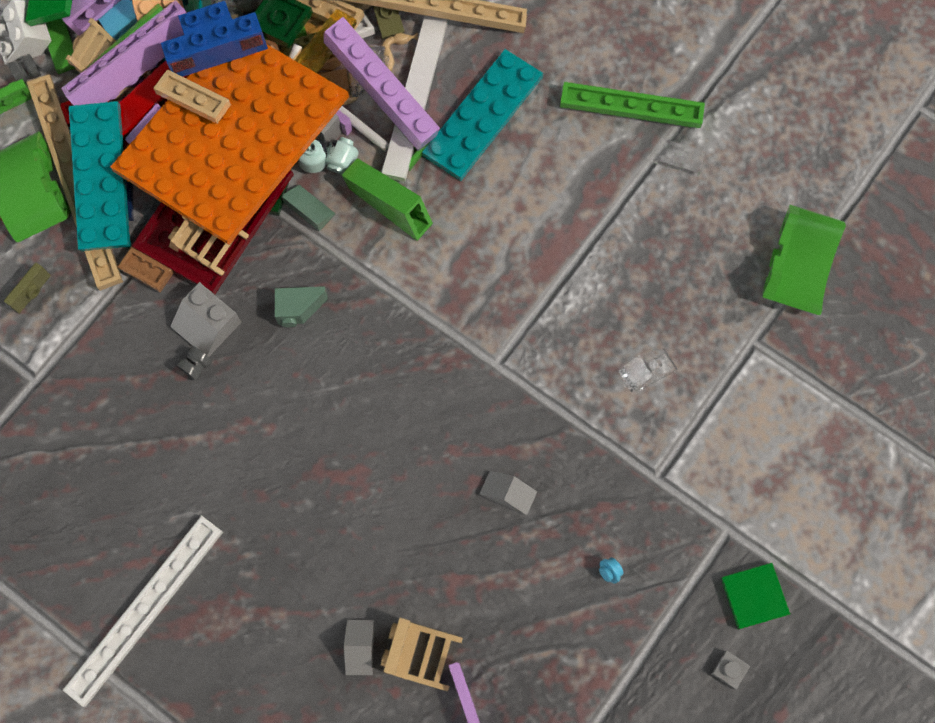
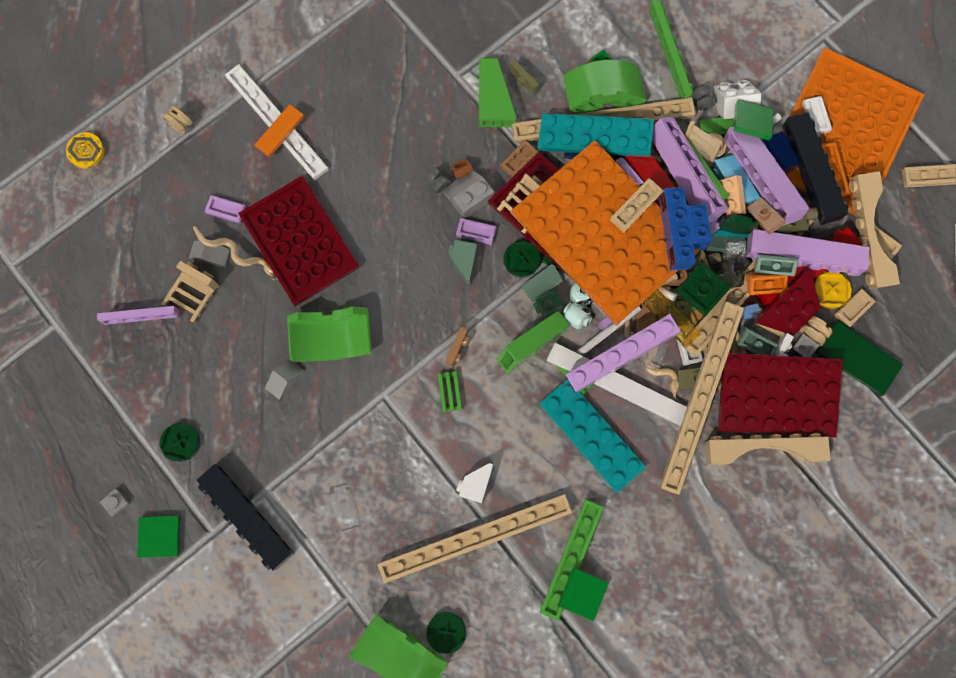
camera: 105 degrees right, 5 degrees up
medium azure plate [599,557,624,584] -> none
none -> dark green tile [159,423,200,462]
none -> tan animal [193,226,277,280]
none -> black brick [196,464,295,571]
none -> lavender tile [204,195,247,224]
none -> dark red plate [238,176,360,307]
none -> orange tile [255,104,305,158]
none -> bright green panel [287,306,372,362]
none -> tan plate [377,494,572,583]
none -> dark green tile [426,612,466,654]
none -> bright green tile [438,371,462,412]
none -> medium nougat plate [445,327,470,368]
none -> dark orange plate [449,158,473,178]
none -> lavender tile [456,218,496,245]
none -> white slope [456,463,493,503]
none -> bright green slope [479,57,516,127]
none -> dark green tile [503,240,541,278]
none -> clear green brick [533,289,564,317]
none -> green tile [557,567,609,622]

